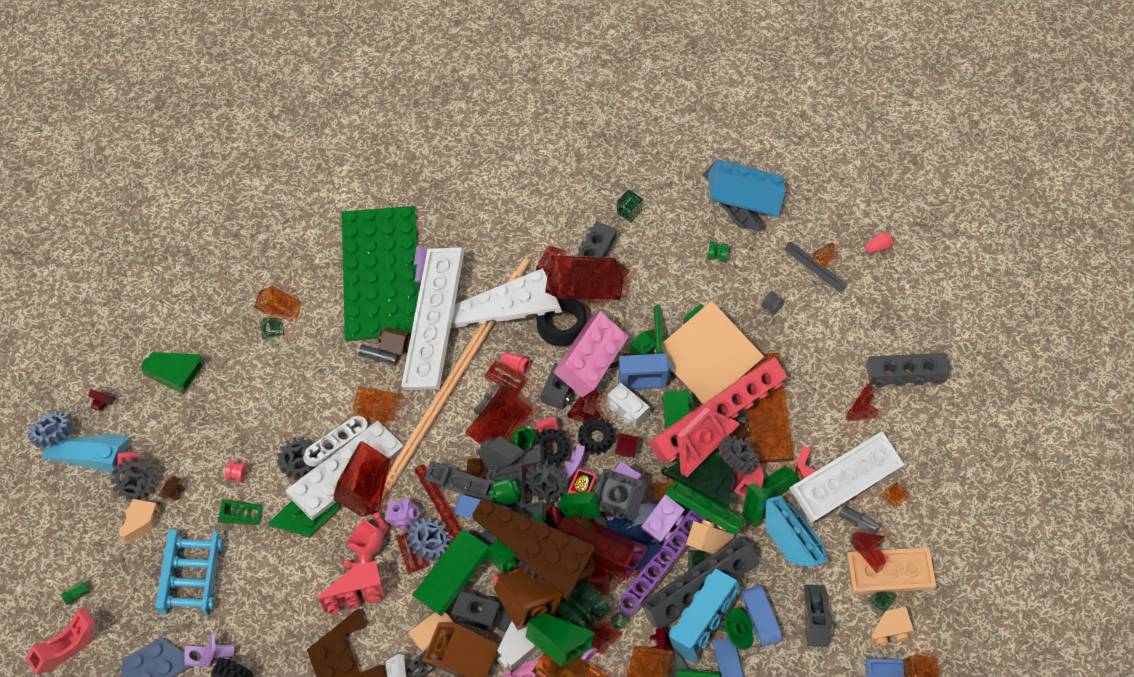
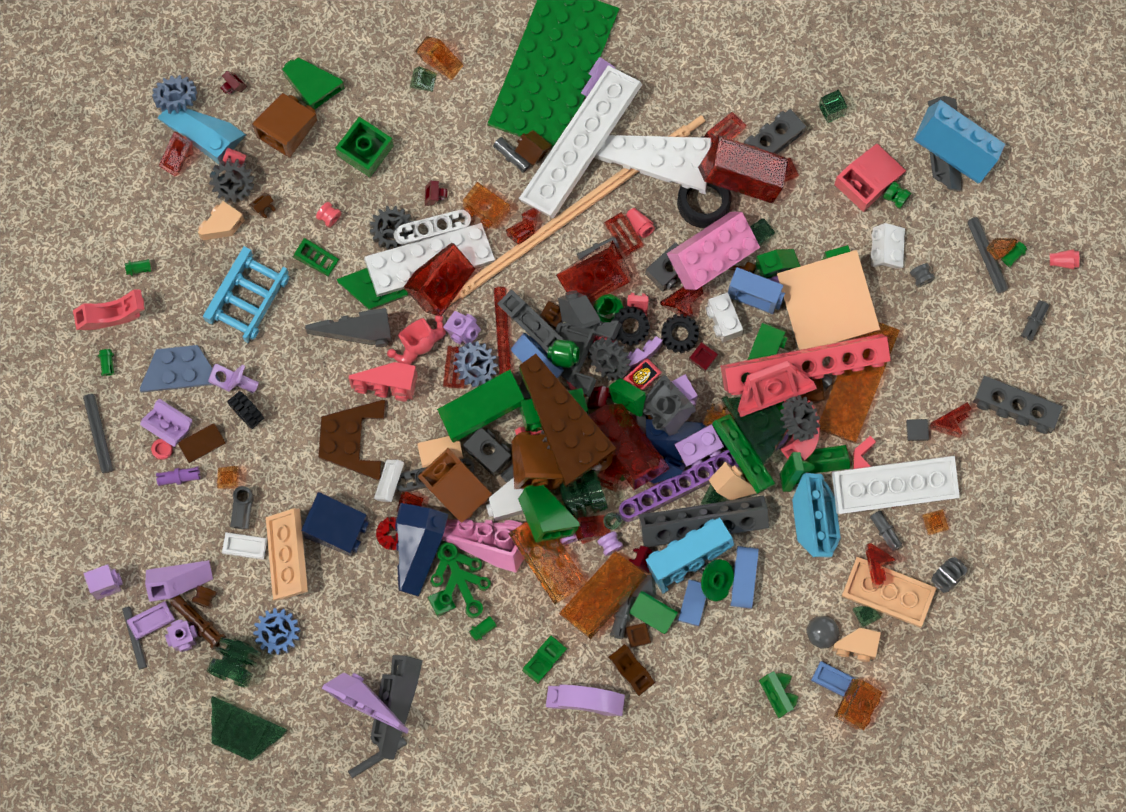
camera: 25 degrees right, 15 degrees up
green bar [653,305,664,354] -> none
dark grey slope [804,585,831,647] -> none
none -> clear red slope [159,131,194,176]
none -> dark orange slope [252,93,317,158]
none -> dark grey wedge [305,308,392,347]
none -> green brick [335,117,394,178]
none -> dark red tile [424,180,447,206]
none -> clear red slope [506,208,538,245]
none -> lavender wheel [597,531,624,556]
none -> clear green slope [750,218,775,246]
none -> dark grey hair [806,616,840,649]
none -> coral slope [834,144,906,212]
none -> white bracket [871,223,905,269]
none -> dark grey tile [906,419,929,441]
none -> dark grey gear [931,557,967,593]
none -> green pin [1001,241,1027,268]
none -> dark grey axle [1020,300,1049,341]

